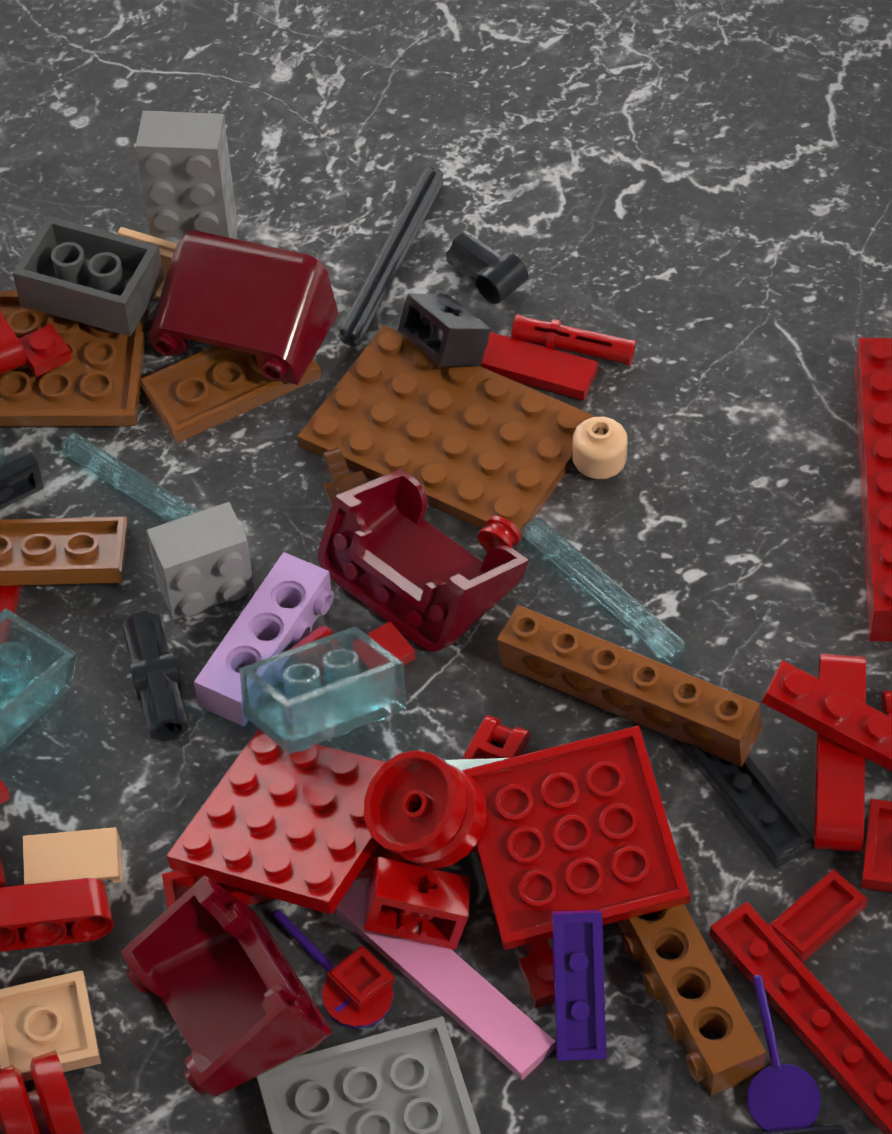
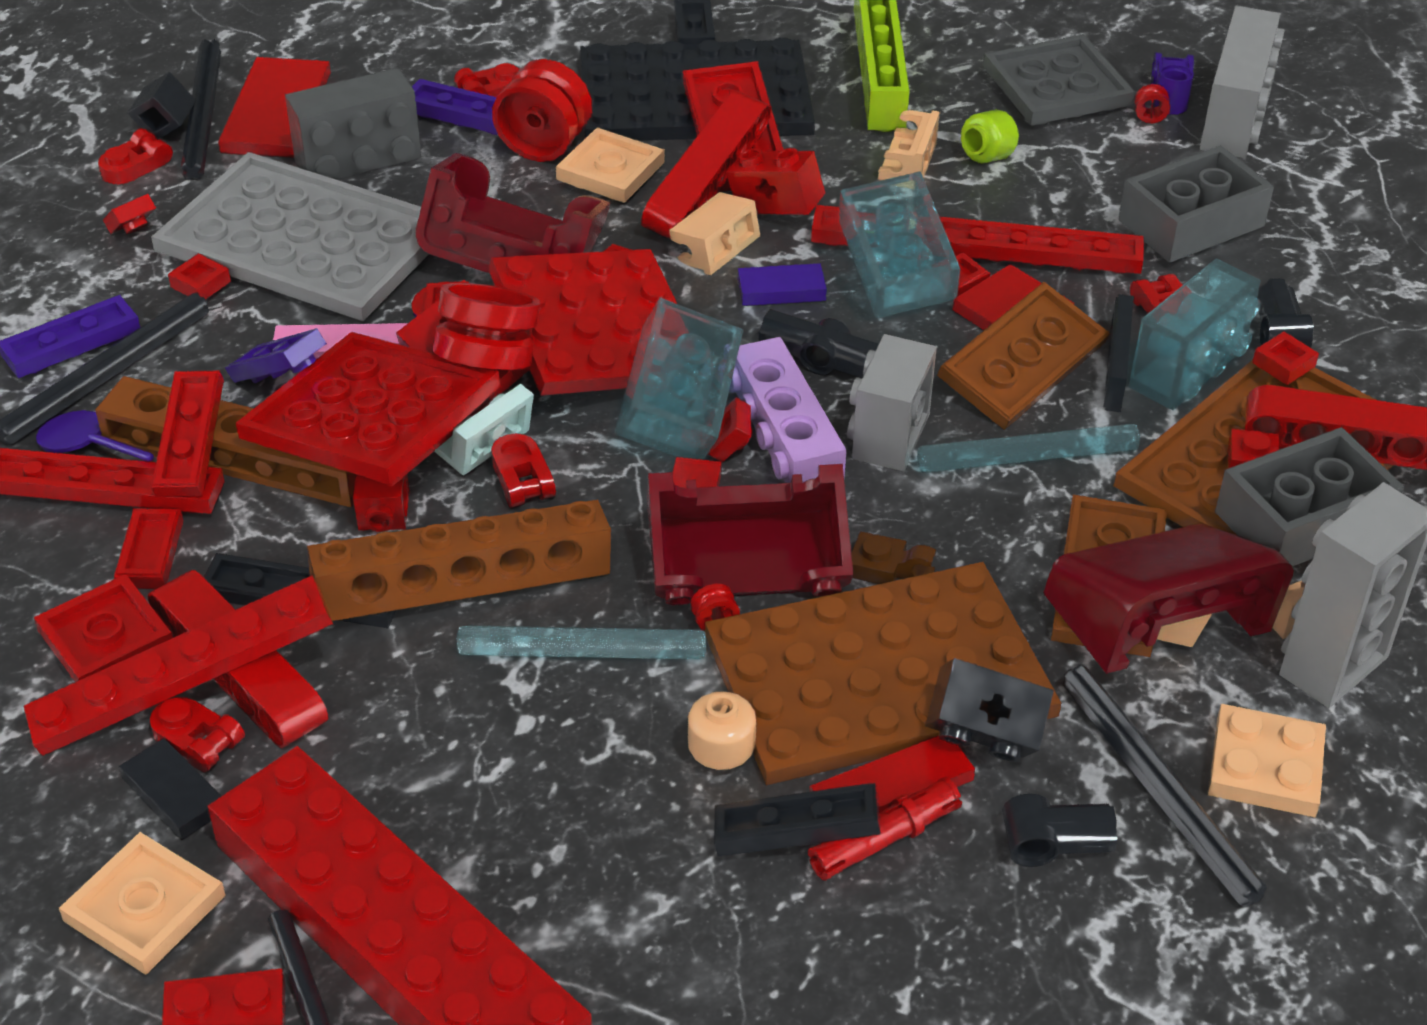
camera: 130 degrees right, 10 degrees down
none -> red tile [151,370,224,497]
none -> black tile [714,783,881,857]
none -> dark purple tile [738,263,827,306]
none -> light nougat plate [1208,704,1326,818]

